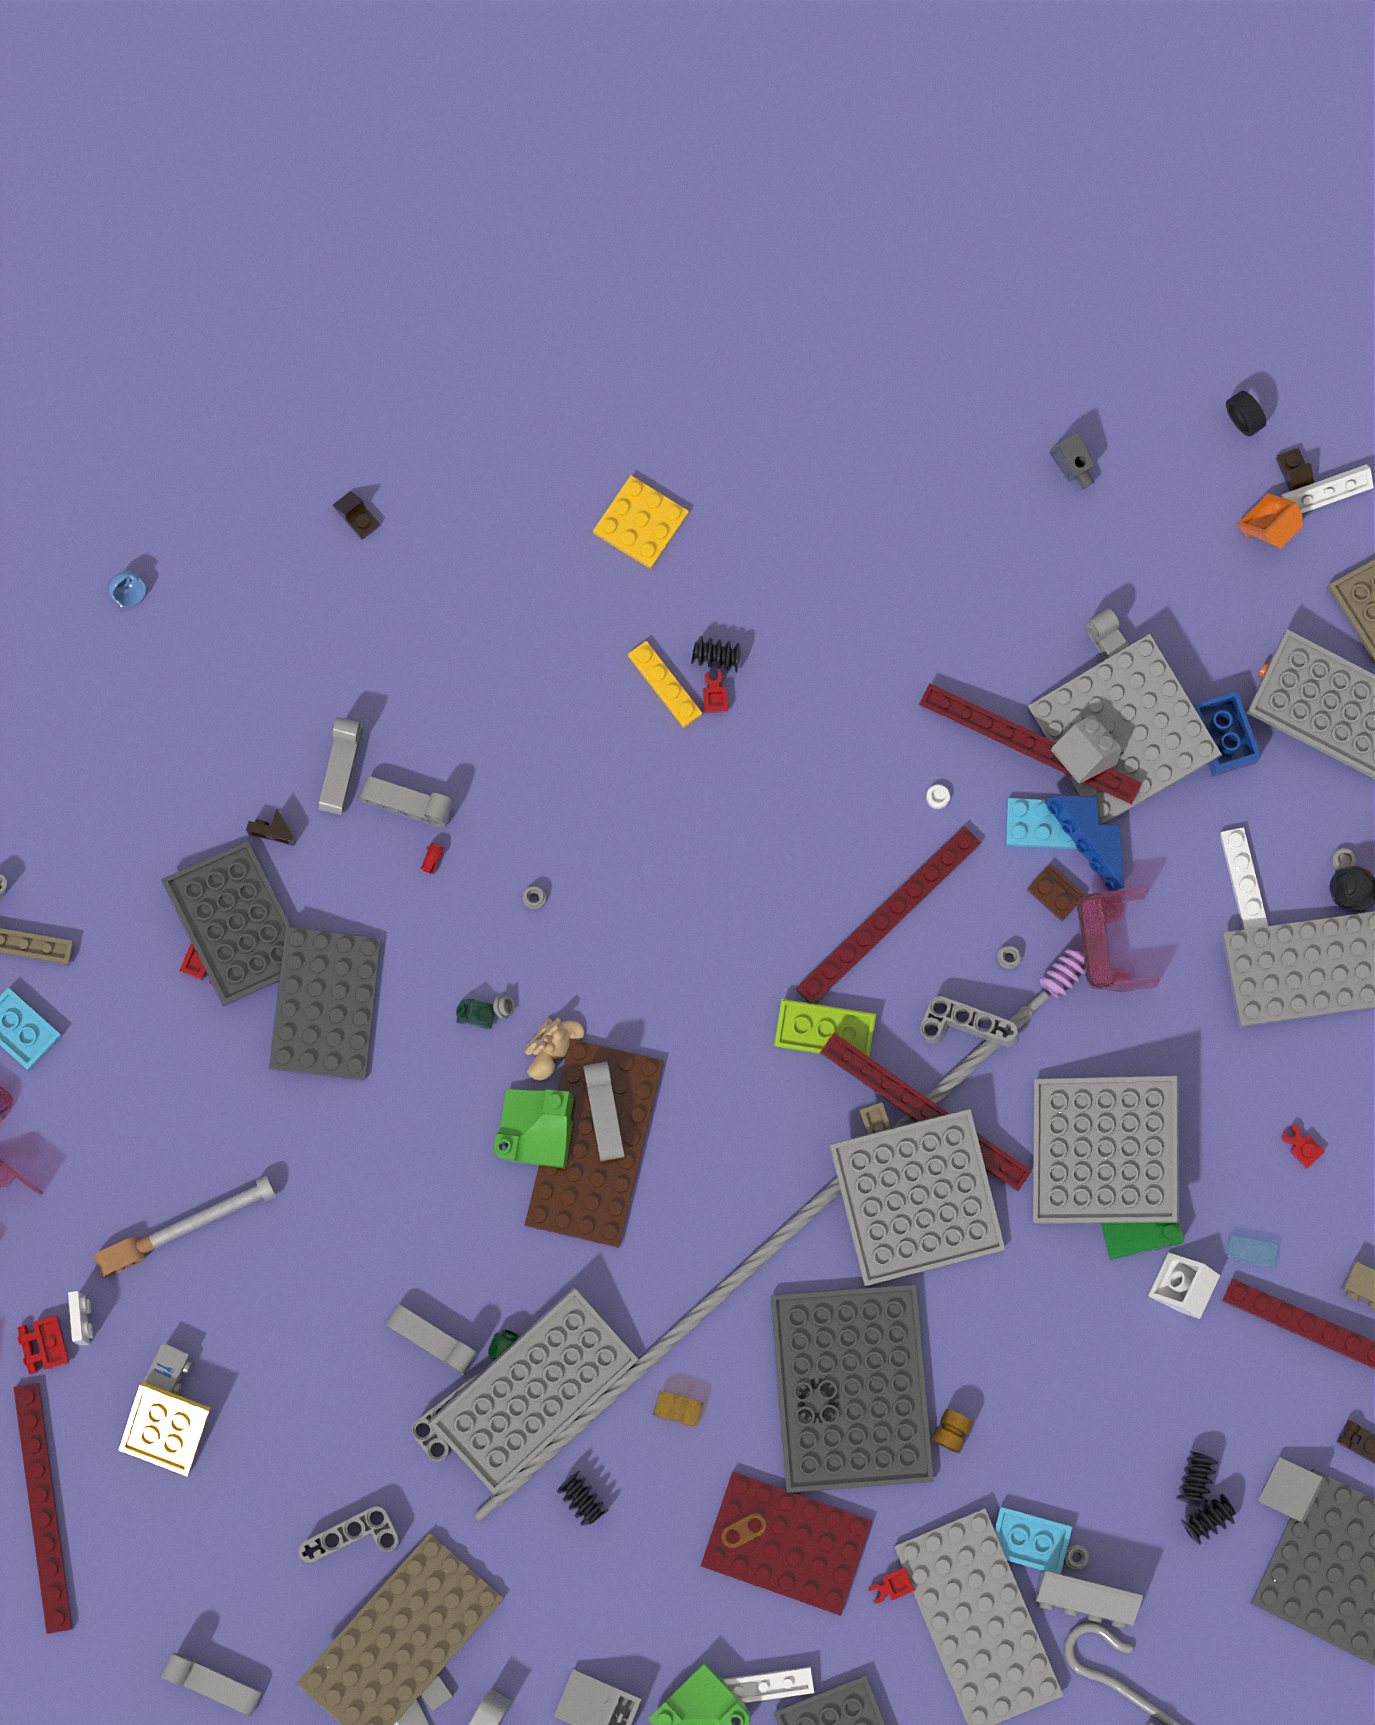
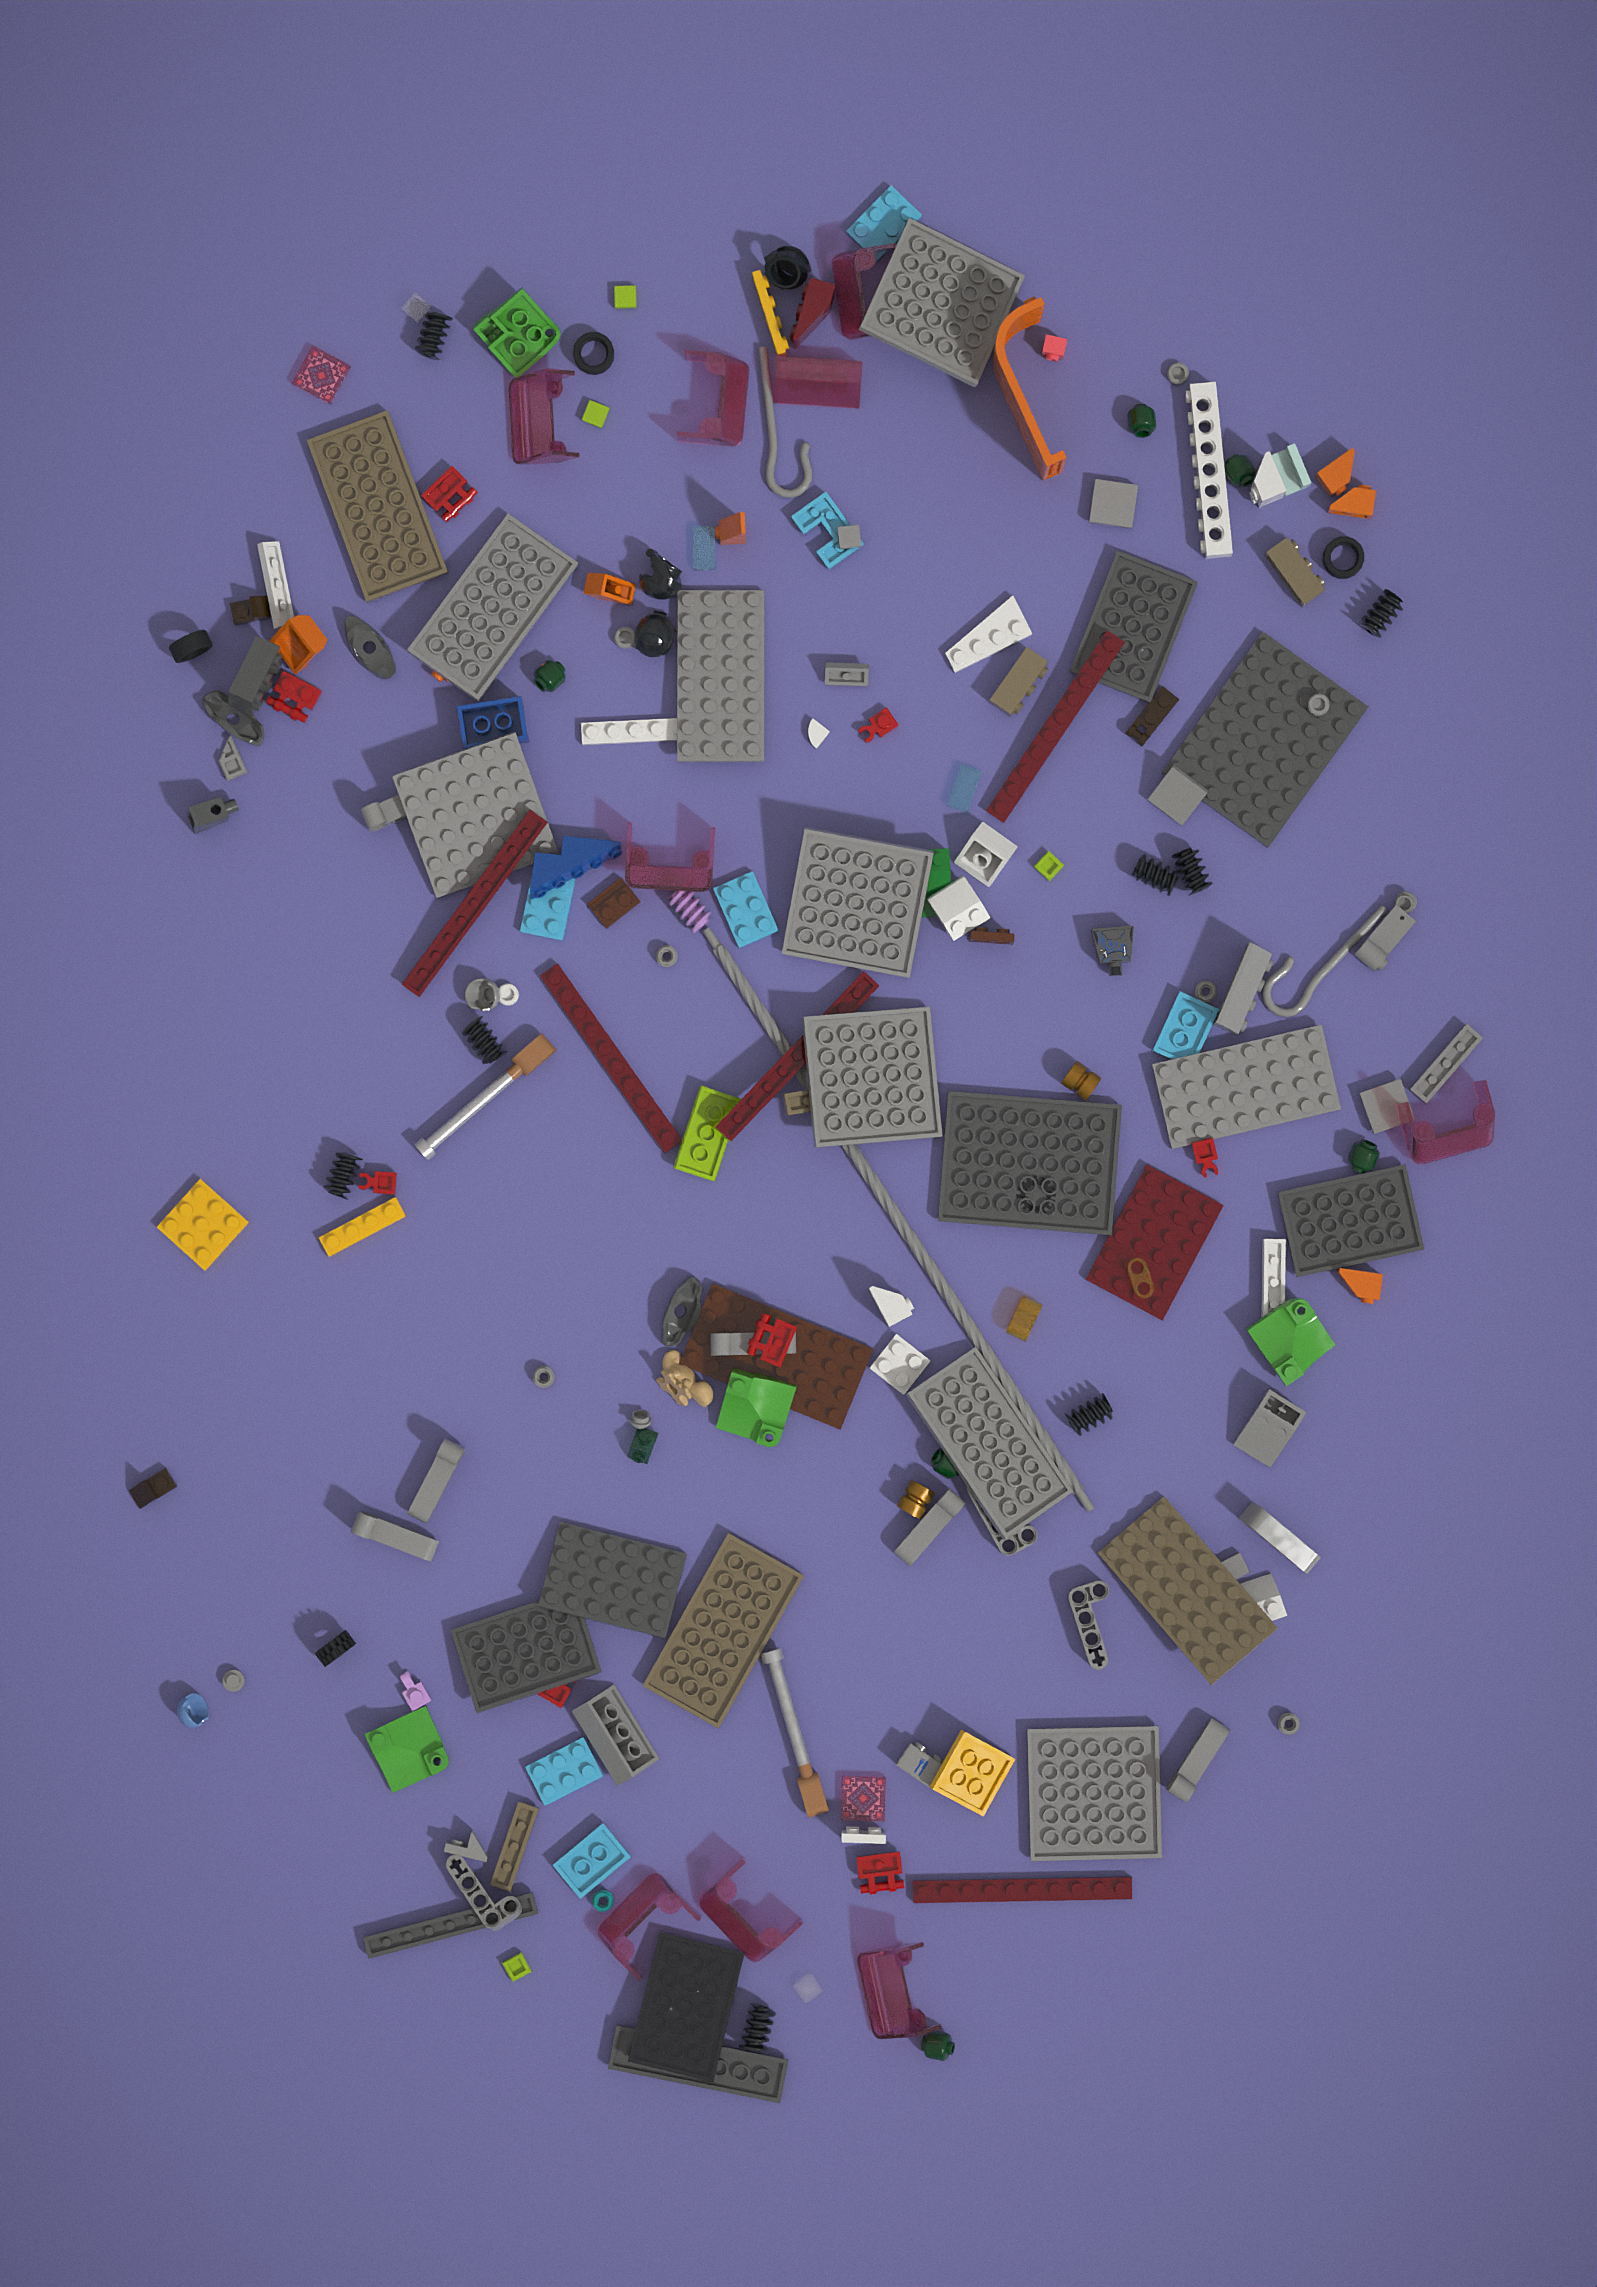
camera: 80 degrees left, 10 degrees up
dark brown slope [246,809,295,846] -> none
red pin [420,843,444,874] -> none
light grey beam [920,996,1020,1047] -> none
light grey slope [1051,715,1122,784] -> none
none -> dark grey piece [202,690,264,746]
none -> light grey tile [219,736,248,781]
none -> light grey plate [223,1670,245,1692]
none -> dark grey brick [228,636,282,717]
none -> red plate [266,671,322,723]
none -> black tyre [314,1630,356,1667]
none -> dark grey piece [344,616,396,679]
none -> bright green slope [365,1706,449,1793]
none -> lavender plate [400,1671,432,1712]
none -> piece [414,1033,557,1160]
none -> light grey slope [444,1830,488,1862]
none -> black piece [462,1016,507,1065]
none -> light grey hair [465,978,500,1011]
none -> medium azure plate [525,1737,603,1806]
none -> dark green head [533,660,566,692]
none -> light grey slope [572,1685,659,1786]
none -> dark tan plate [642,1533,804,1729]
none -> dark grey piece [662,1276,702,1346]
none -> medium azure plate [713,871,779,948]
none -> red plate [746,1313,797,1367]
none -> white tile [808,719,830,749]
none -> light grey plate [825,662,869,686]
none -> clear pink tile [841,1776,886,1821]
none -> white slope [868,1286,914,1327]
none -> white plate [870,1334,930,1395]
none -> pearl gold wheel [896,1479,935,1520]
none -> white slope [927,876,990,941]
none -> reddish brown plate [969,927,1014,945]
none -> light grey plate [1027,1726,1162,1861]
none -> lime tile [1034,851,1064,881]
none -> dark grey torso [1091,926,1134,976]

